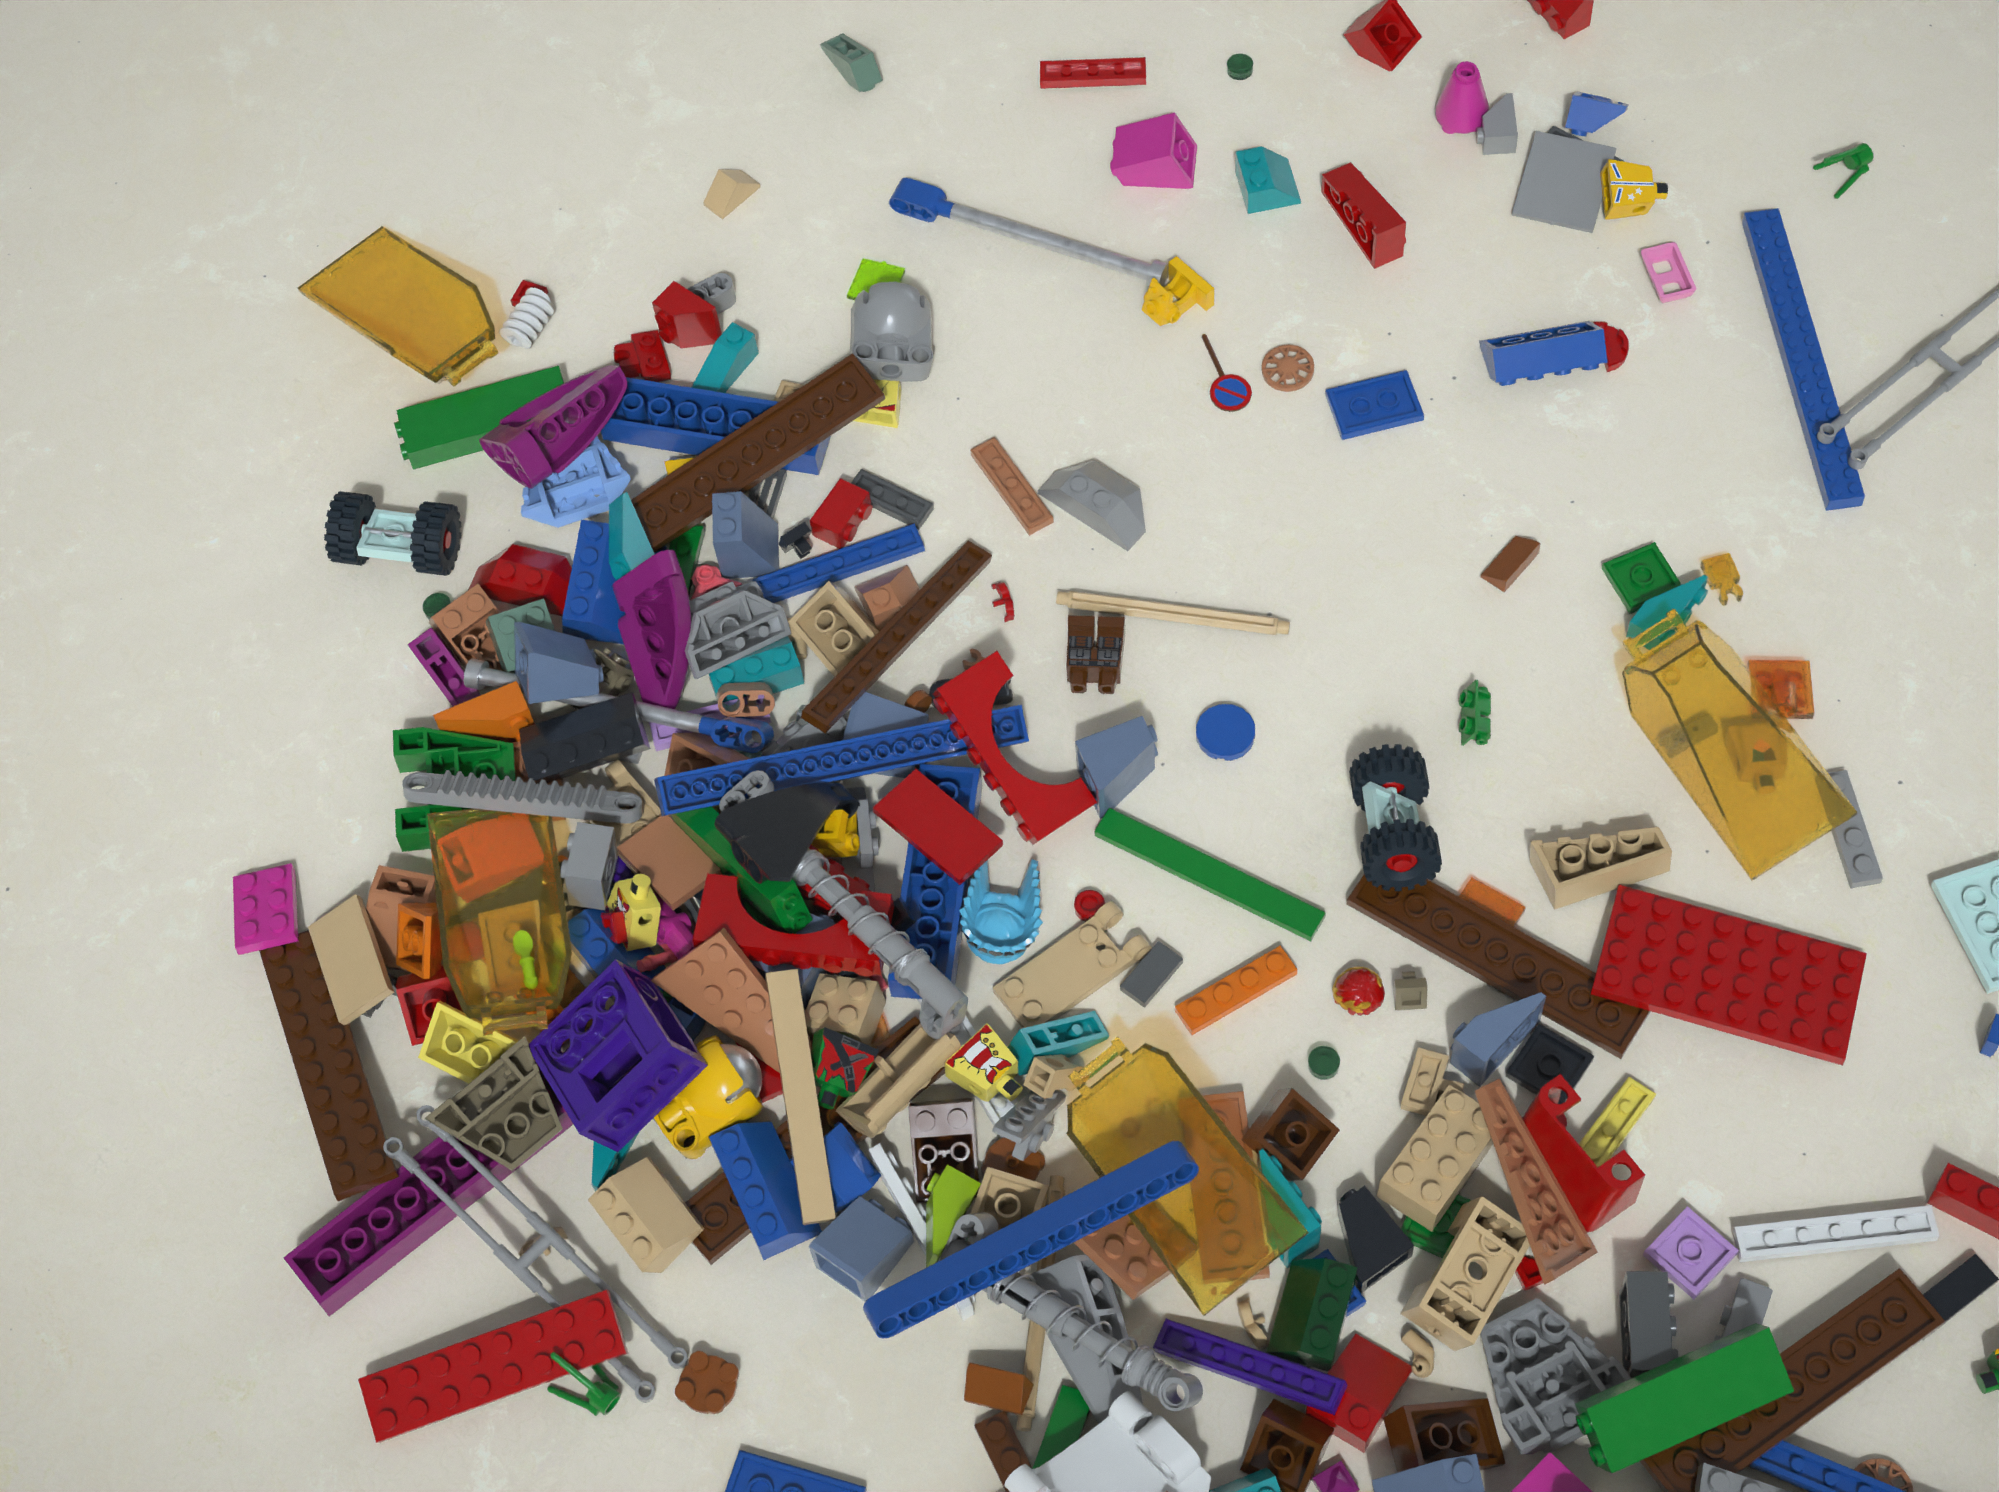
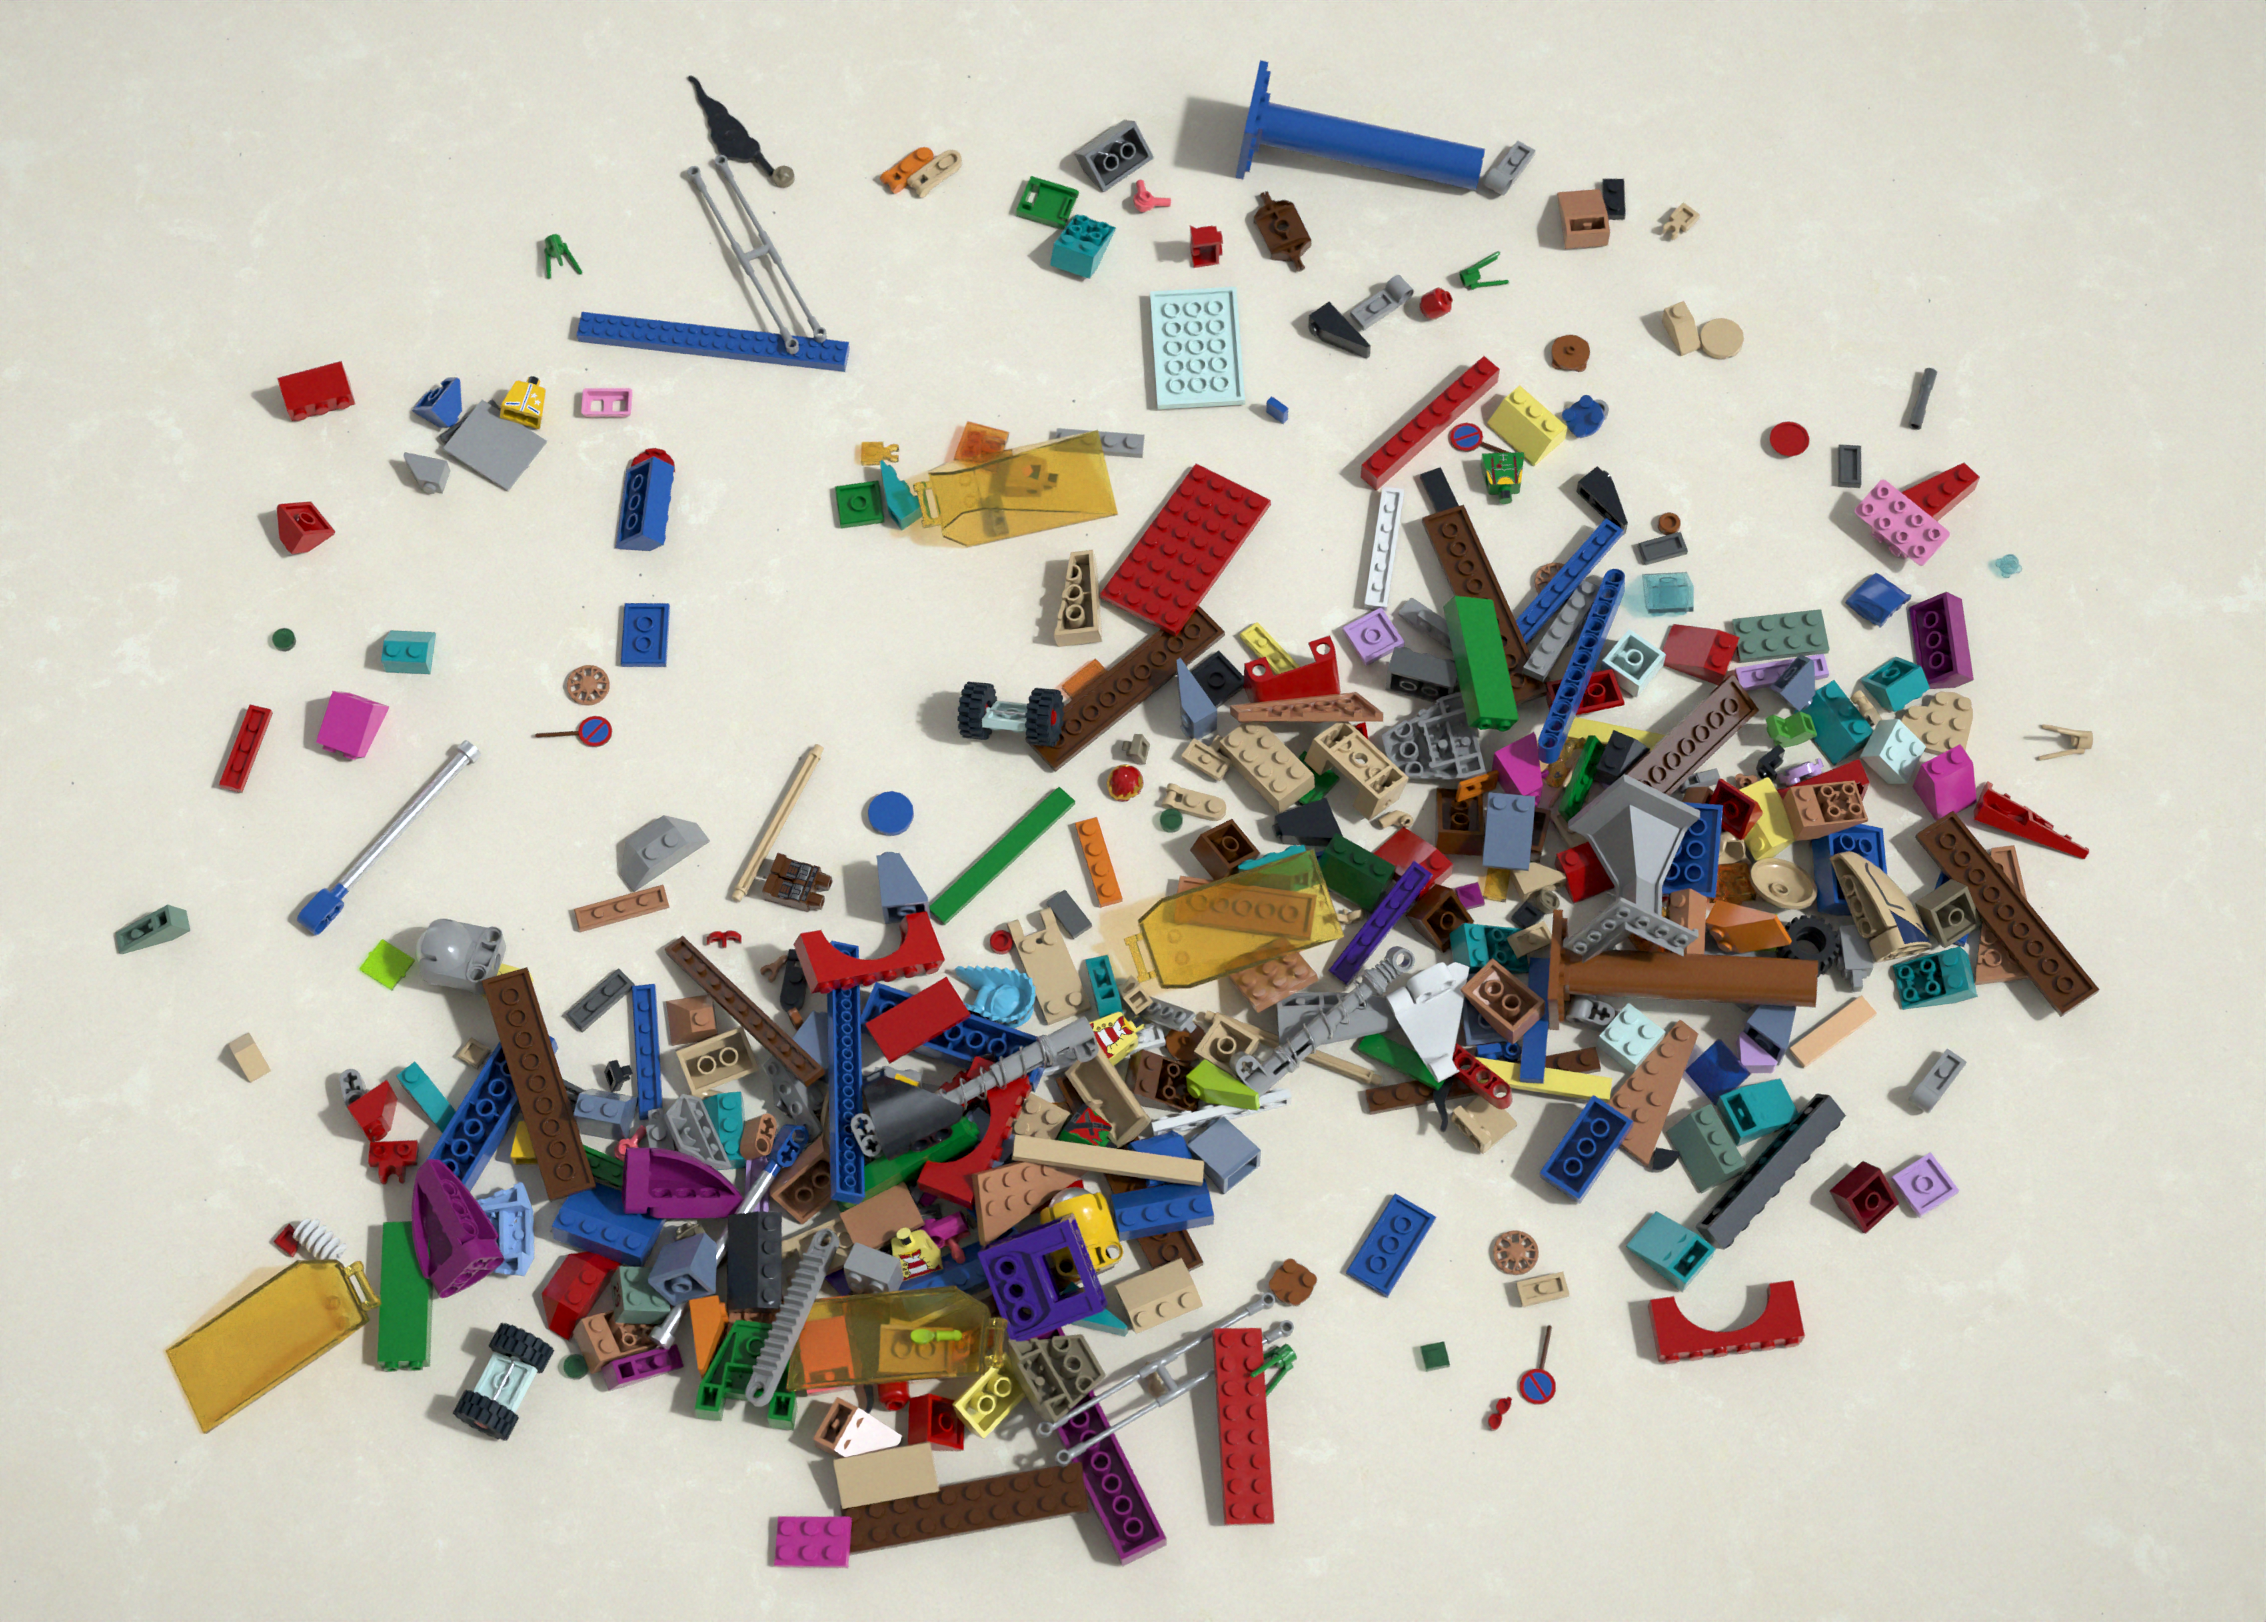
camera: 80 degrees left, 5 degrees up
orange slope [396,903,447,979] -> none
red tile [601,911,628,944] -> none
teal slope [609,492,654,580] -> none
red brick [810,478,872,549] -> none
blue beam [863,1141,1199,1339] -> none
dark orange slope [964,1363,1034,1415] -> none
yellow tile [1141,256,1214,326] -> none
red wedge [1321,162,1406,269] -> none
dark pink cone [1435,61,1489,134] -> none
green hinge [1459,680,1491,746] -> none
dark orange slope [1481,536,1541,593] -> none
none -> tan plate [1161,783,1226,821]
none -> orange slope [1455,770,1499,802]

